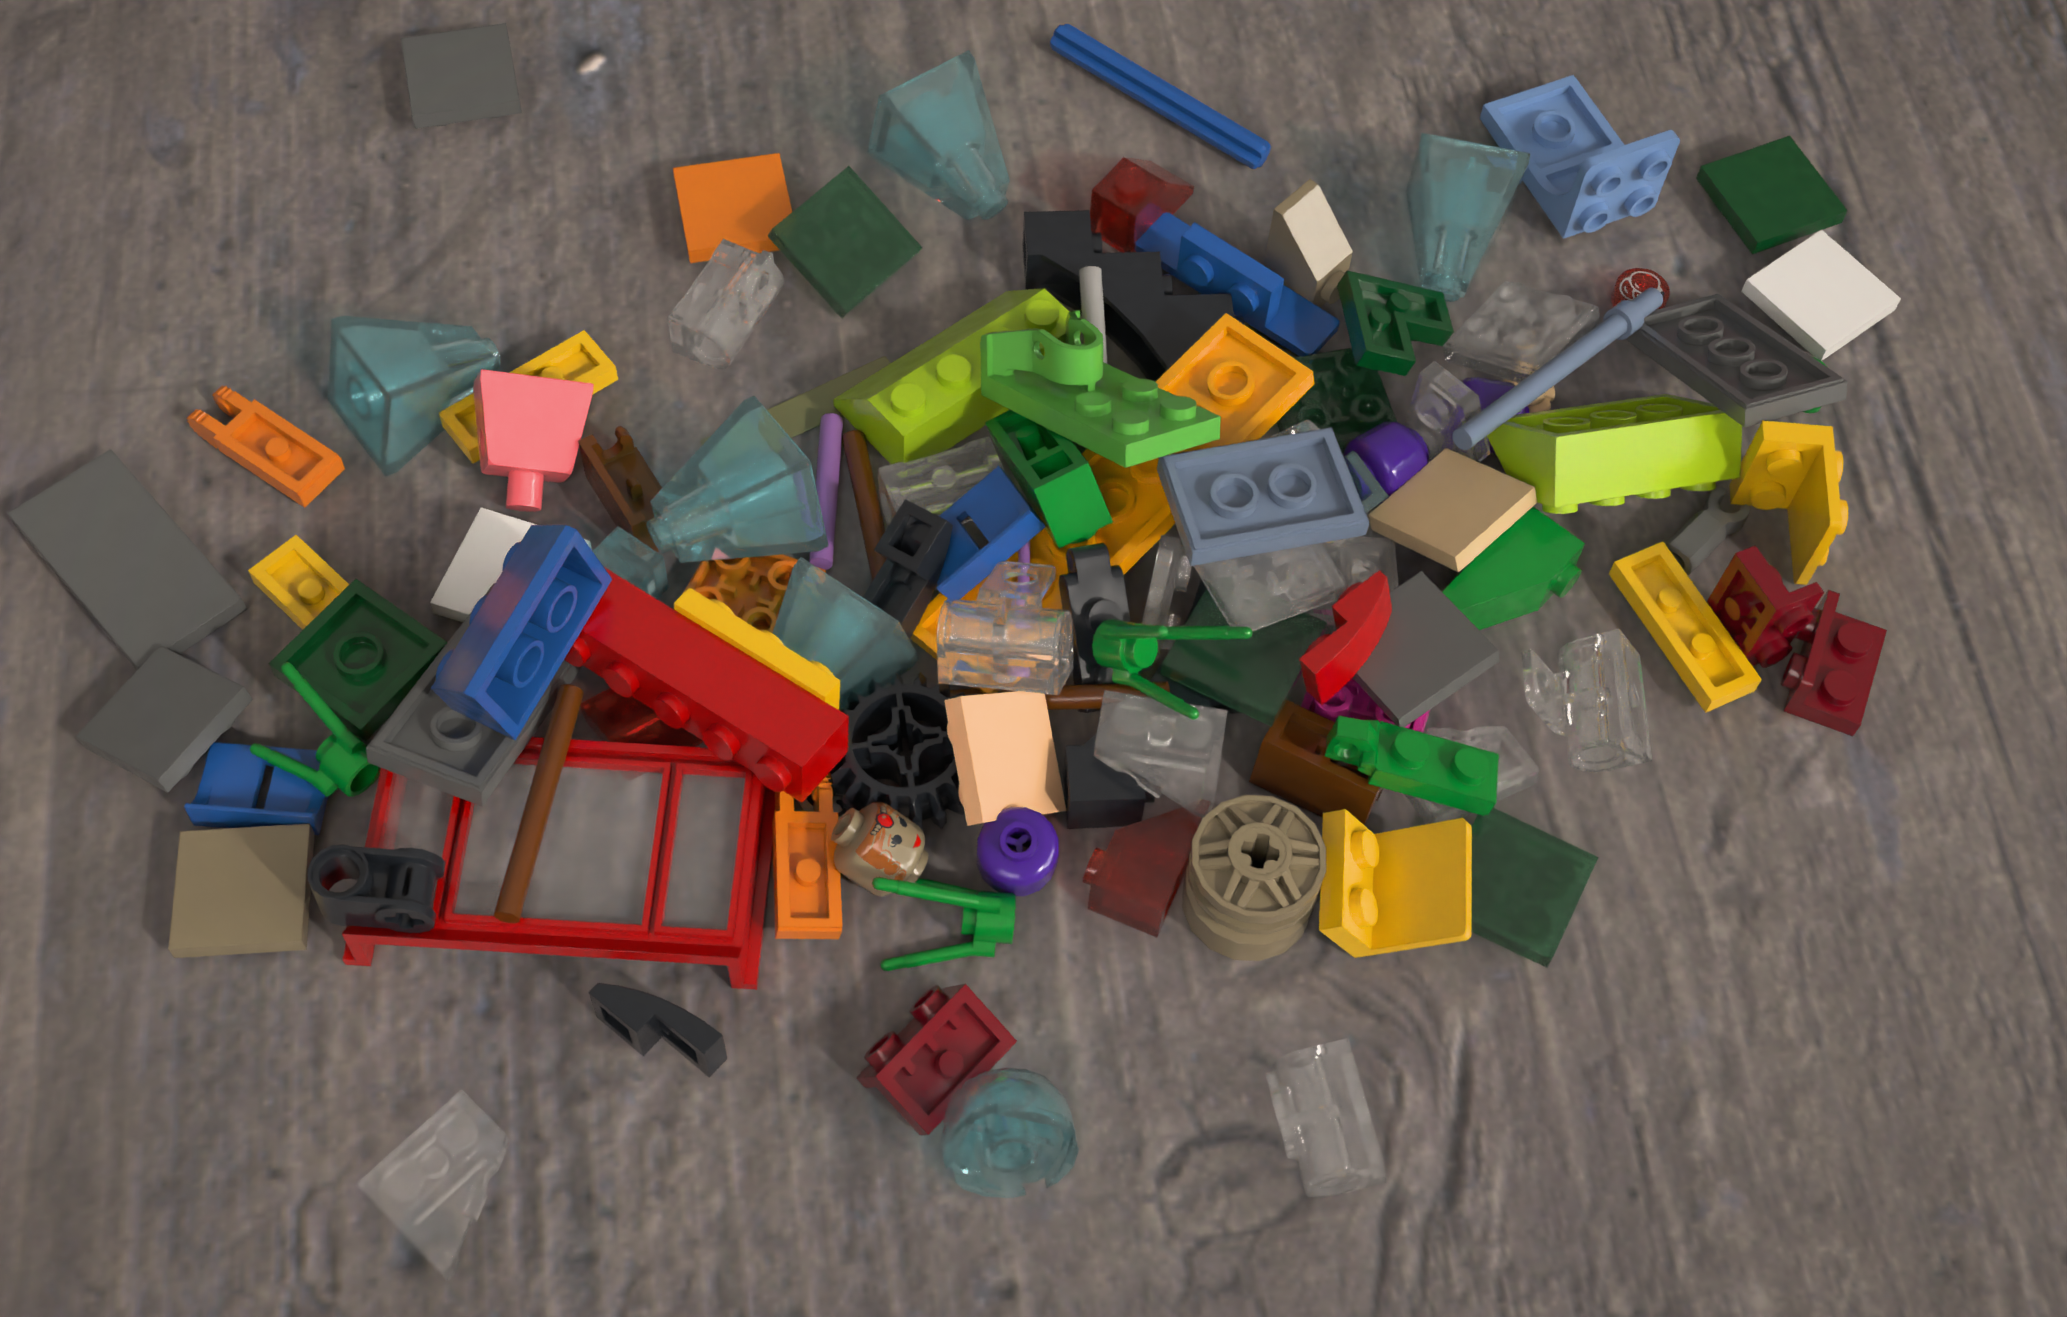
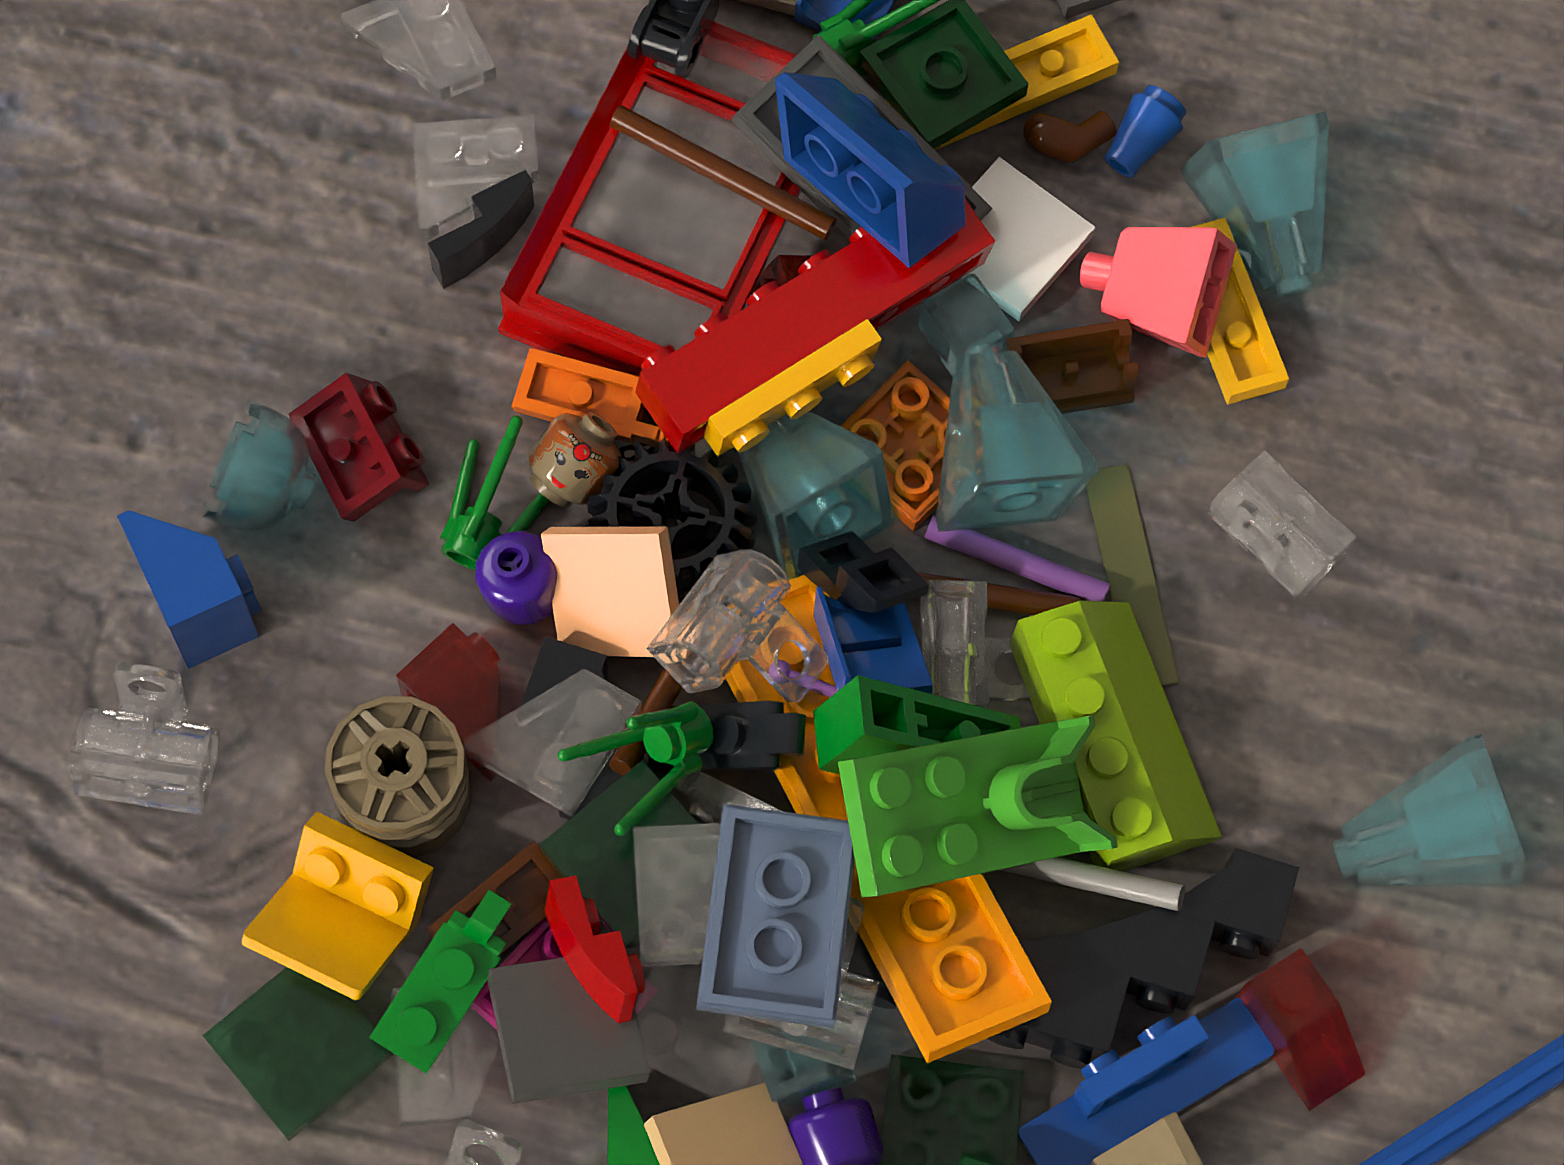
camera: 110 degrees right, 10 degrees up
orange hinge [186,385,345,508] -> none
orange tile [673,153,798,263] -> none
clear green tile [768,166,922,319] -> none
none -> blue slope [117,510,262,669]
none -> clear wing [412,115,539,239]
none -> reddish brown arm [1023,110,1117,163]
none -> blue cone [1104,85,1186,178]

